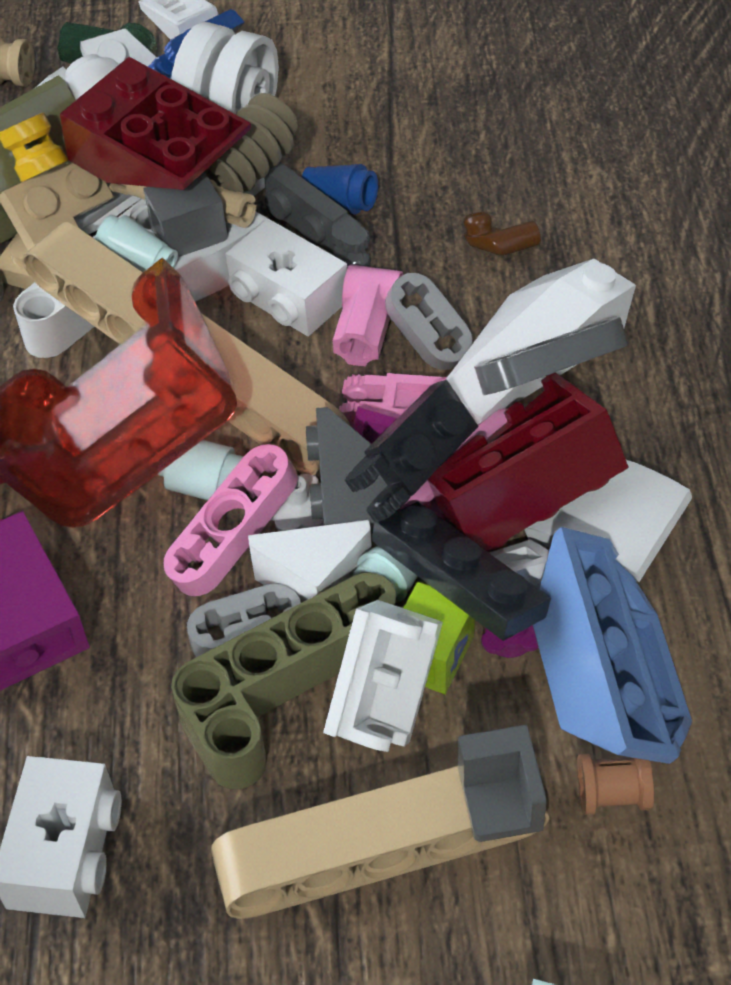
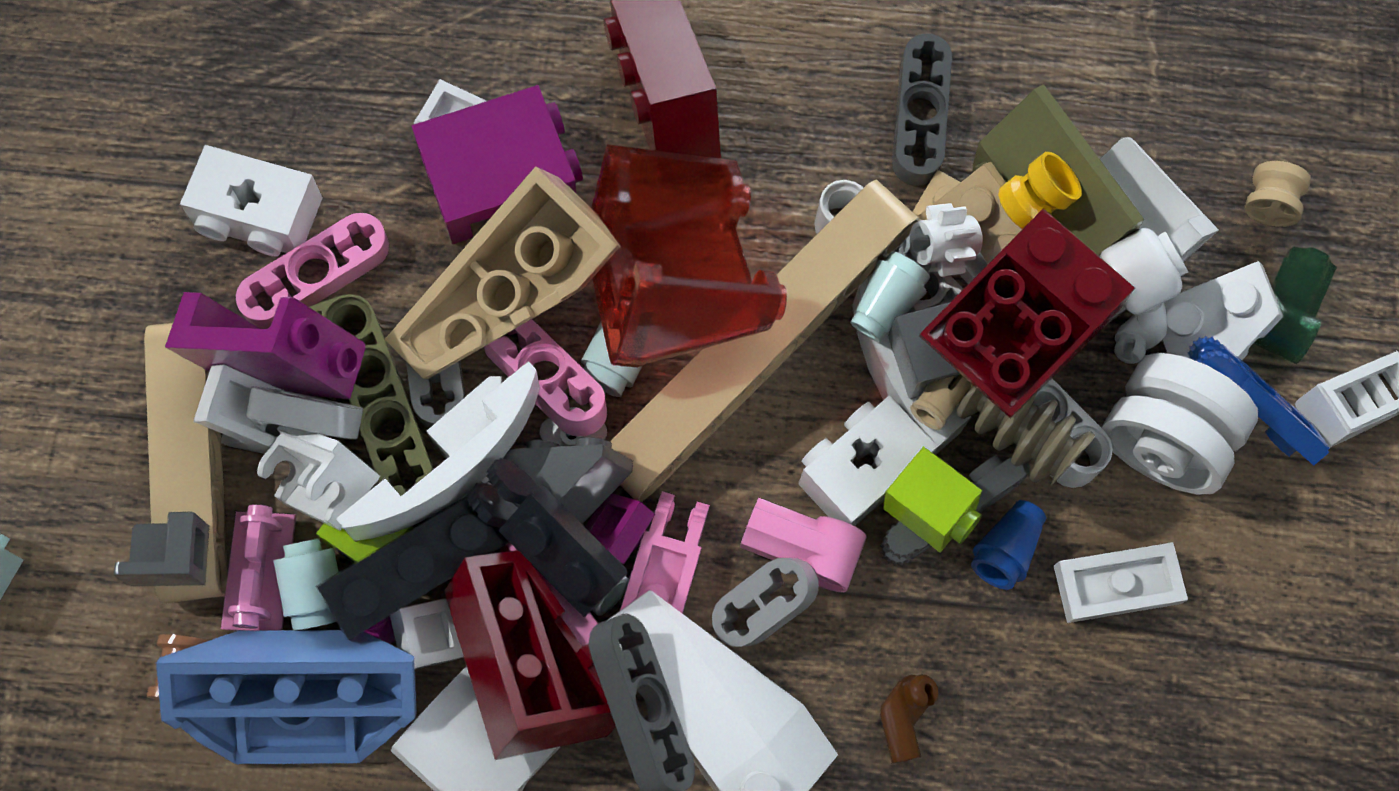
camera: 90 degrees right, 20 degrees up
none -> magenta panel [165,292,366,399]
none -> white slope [193,364,284,454]
none -> bright pink hinge [221,505,296,631]
none -> bright pink beam [236,213,389,329]
none -> light grey beam [246,386,363,439]
none -> light aqua brick [273,538,338,630]
none -> white slope [336,361,540,541]
none -> tan wedge [385,166,621,379]
none -> lime brick [883,446,982,553]
none -> white gear [909,203,983,277]
none -> white plate [1054,542,1188,623]

